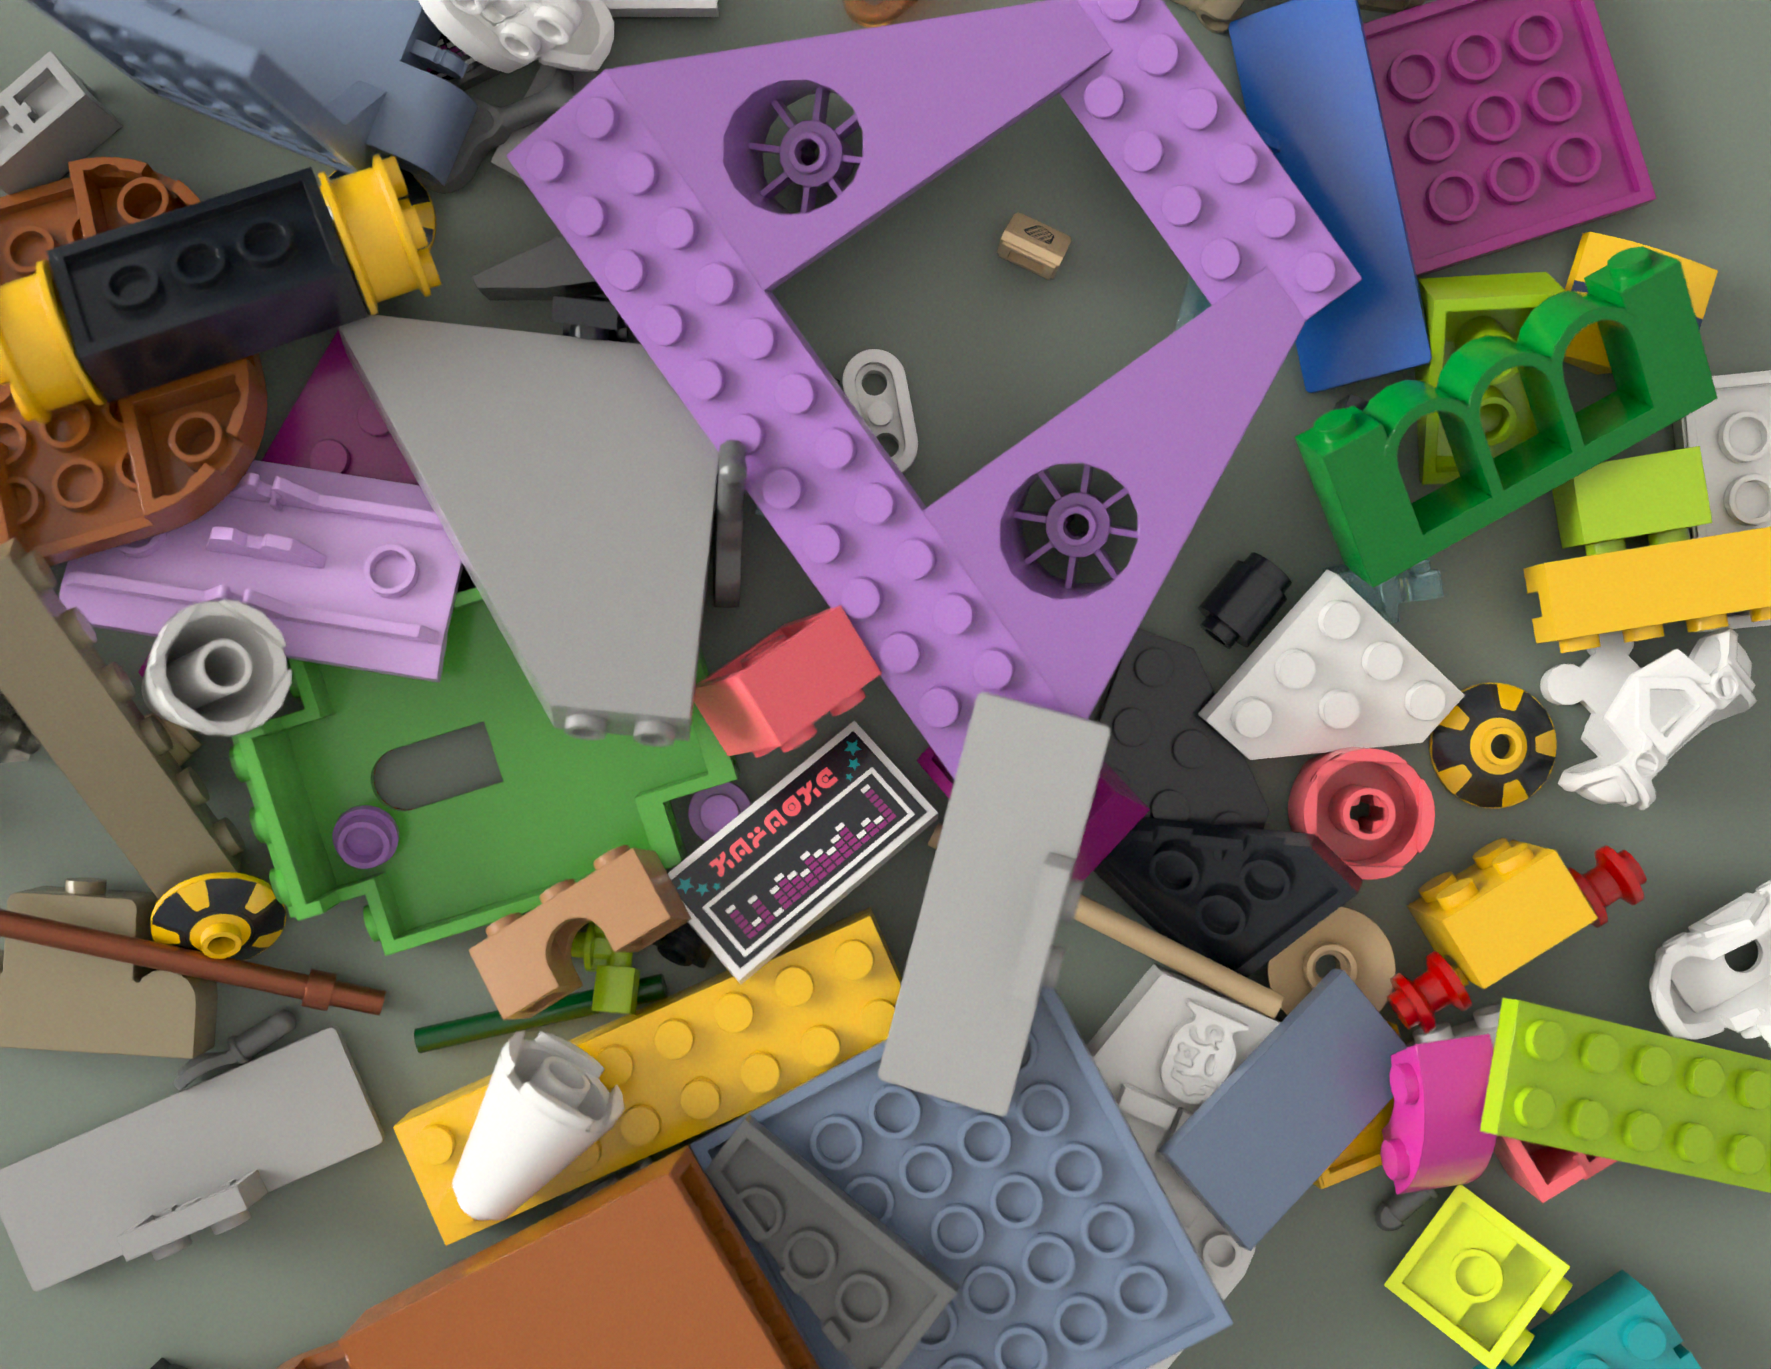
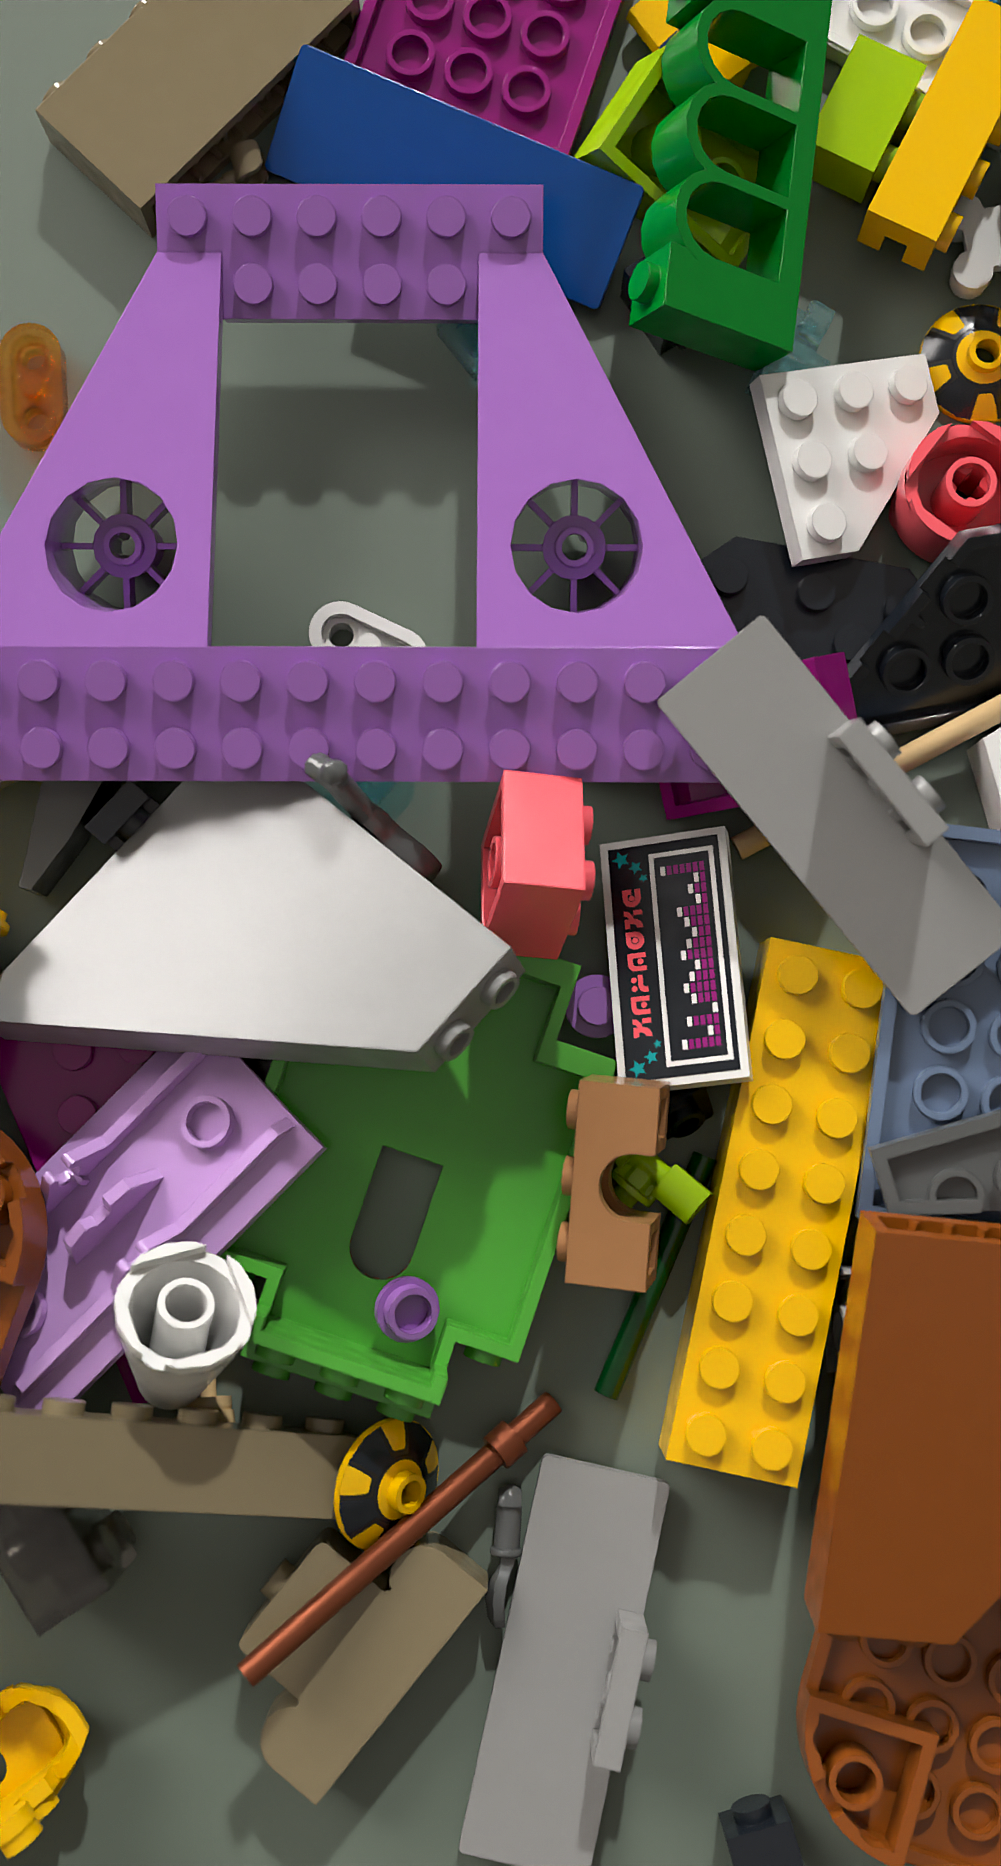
camera: 60 degrees left, 5 degrees down
white cone [452,1031,625,1221] -> none
tan slope [997,213,1071,280] -> none
black brick [1198,552,1292,649] -> none

